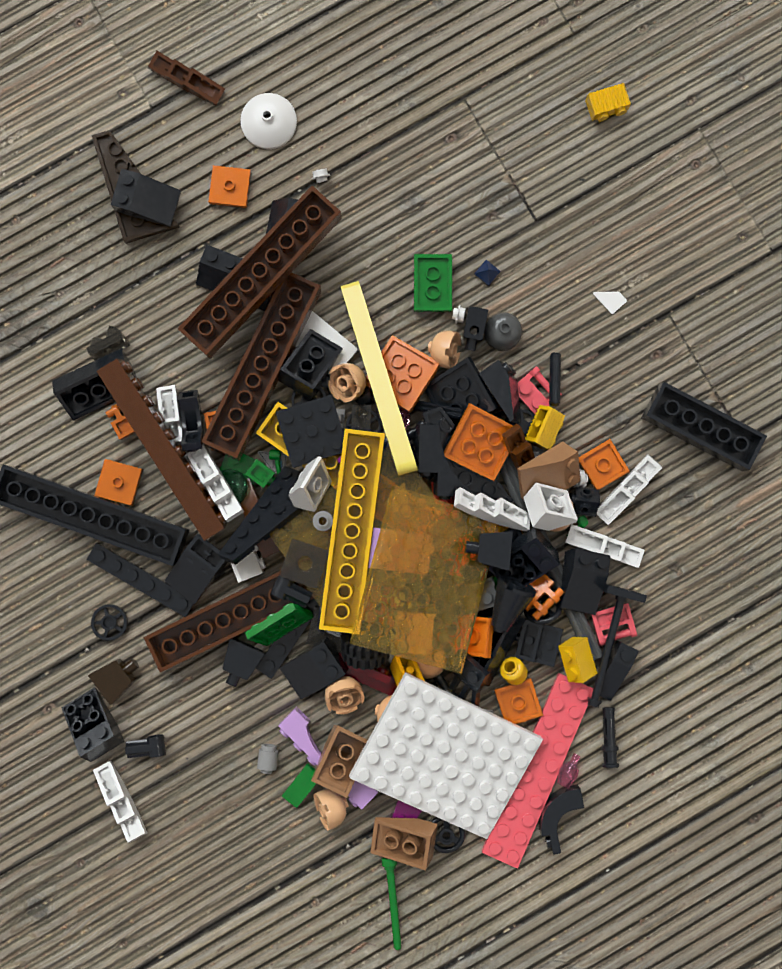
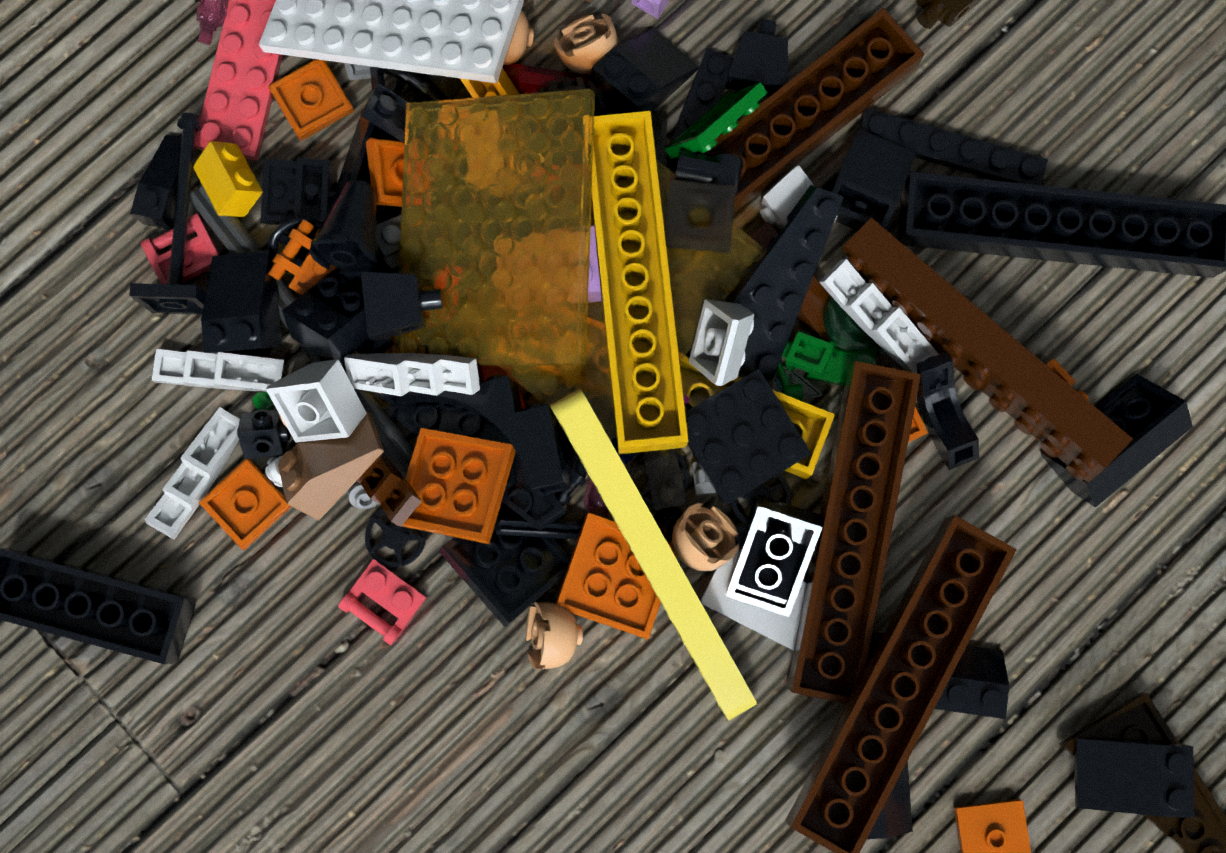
camera: 170 degrees right, 5 degrees down
clear smoke tile [86,325,130,361] -> none
black wheel [91,604,128,641] -> none
orange plate [94,459,143,506] -> none
white slope [156,385,189,462] -> none
light grey brick [313,511,333,531] -> none
green plate [414,254,452,312] -> none
white plate [452,305,466,324] -> none
black torso [462,306,489,351] -> none
dark blue slope [474,260,501,286] -> none
black slope [479,360,522,424] -> none
dark grey cylinder [484,312,522,351] -> none
yellow head [500,657,528,685] -> none
yellow brick [525,405,565,450] -> none
black axle [549,352,561,406] -> none
white sticker [593,292,627,314] -> none
black pin [601,707,619,768] -> none

